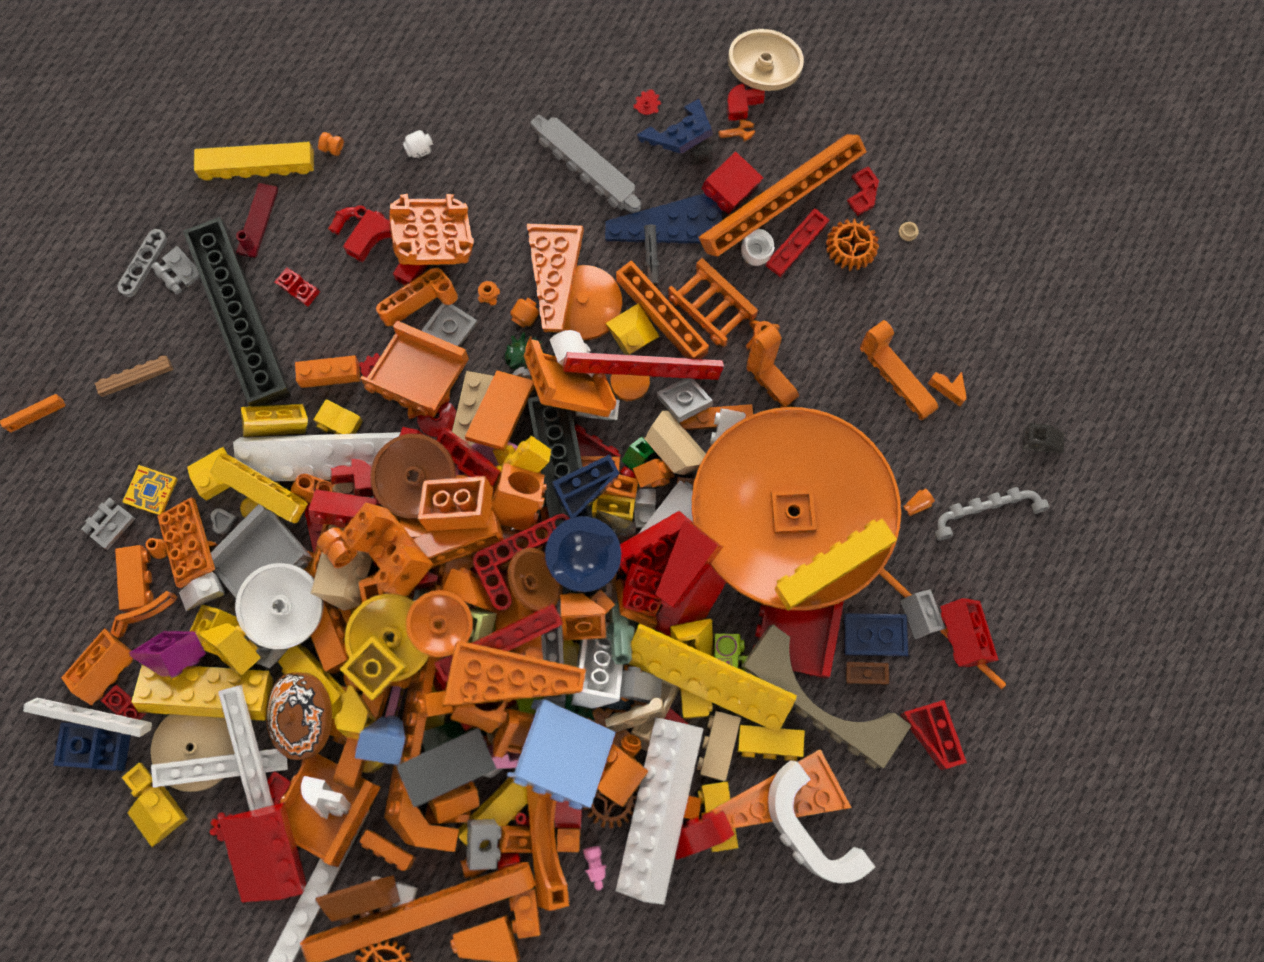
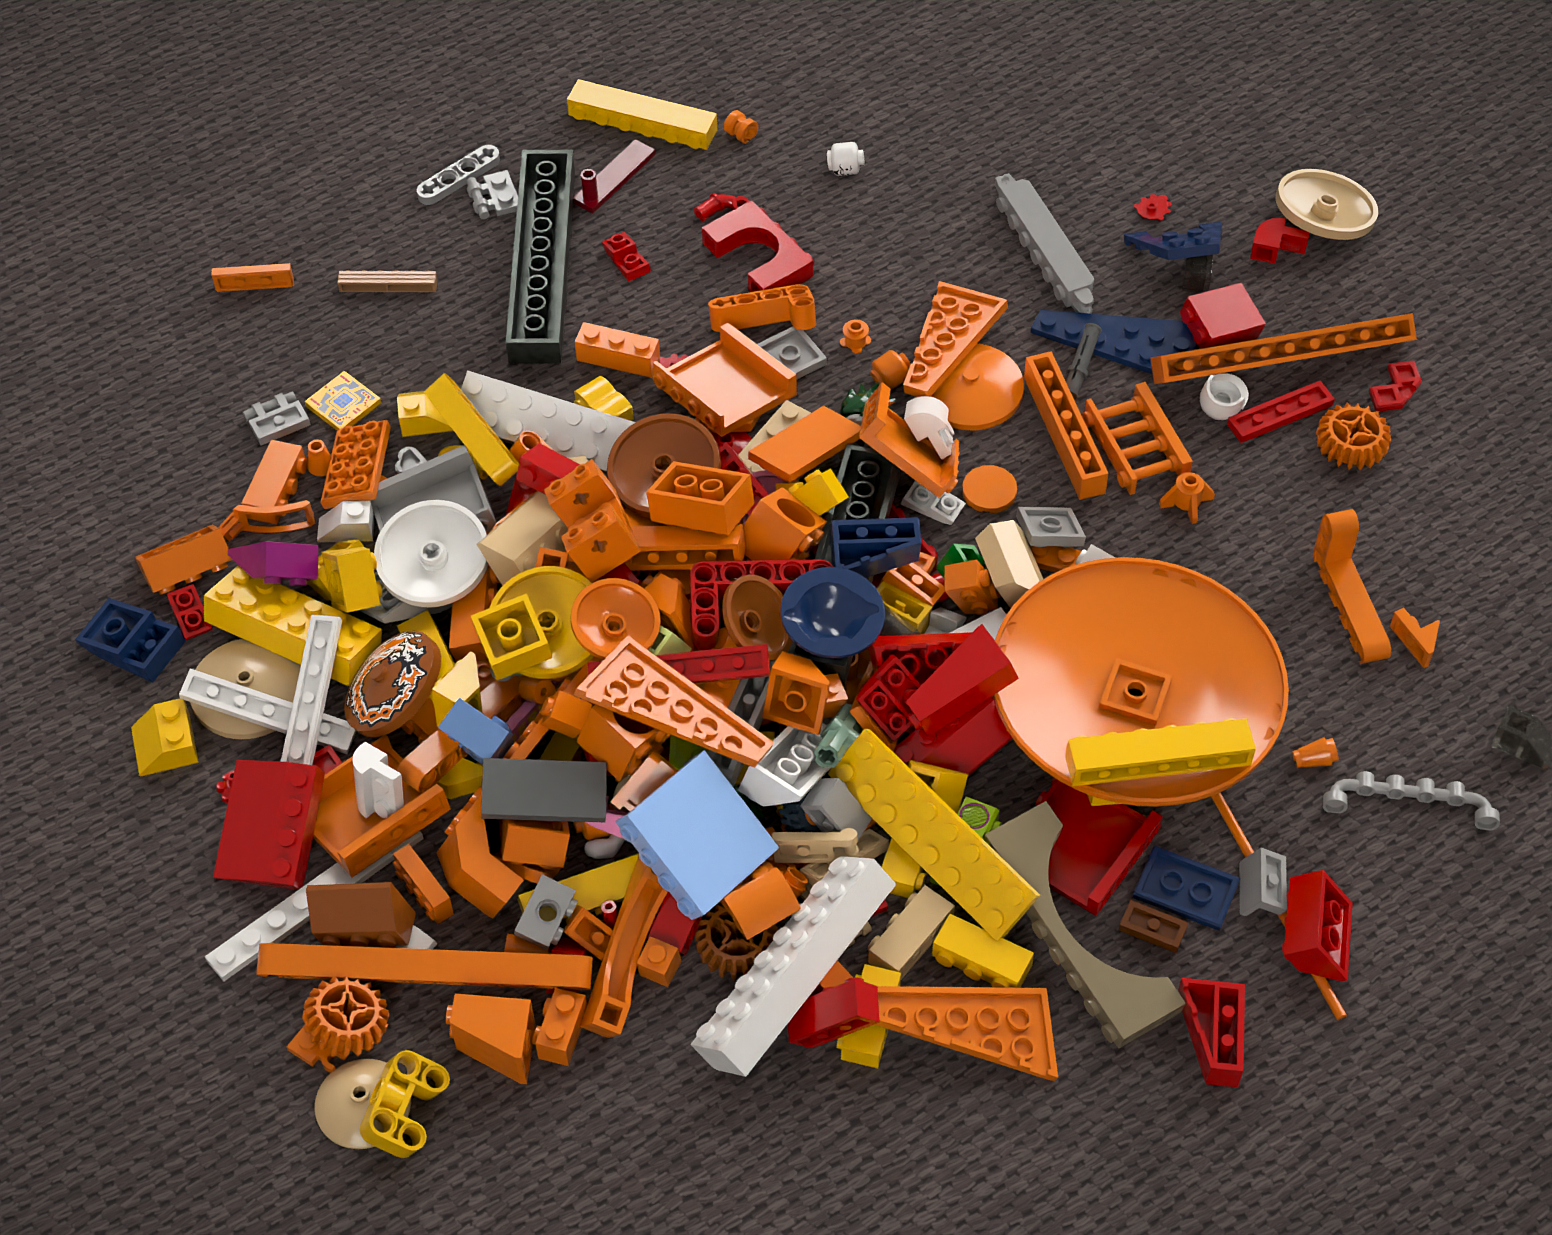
camera: 25 degrees right, 20 degrees down
white tile [23,698,152,737] -> none
yellow bracket [122,763,153,797] -> none
yellow slope [241,404,308,437] -> none
orange wheel [317,527,357,568] -> none
red brick [330,459,374,497] -> none
orange plate [389,194,474,265] -> none
red plate [563,352,724,380] -> none
bright pink piece [583,846,606,890] -> none
yellow slope [606,303,660,355] -> none
orange bar [719,120,755,141] -> none
orange beam [746,325,799,408] -> none
white arch [768,761,875,883] -> none
tan plate [899,222,918,241] -> none

